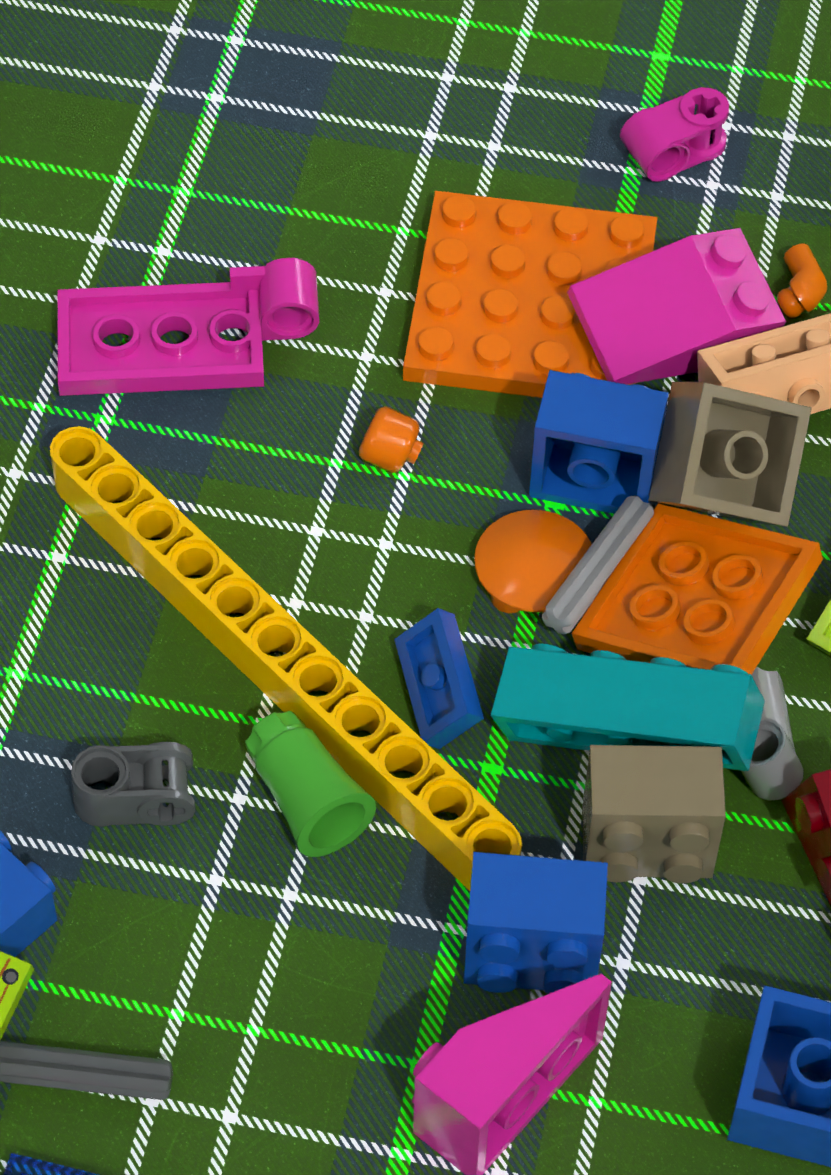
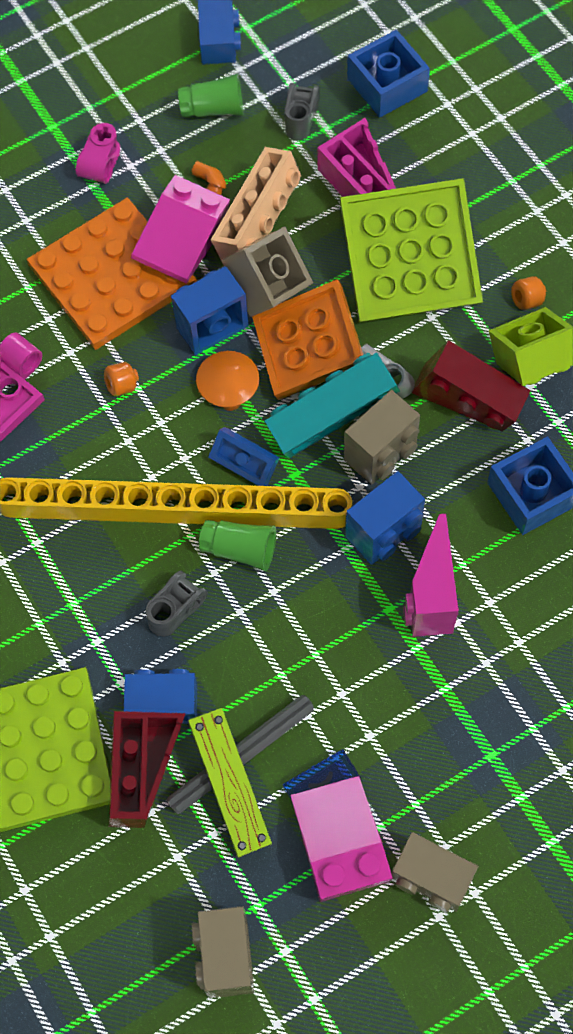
camera: 40 degrees left, 10 degrees up
light grey axle [542,495,654,634] -> none

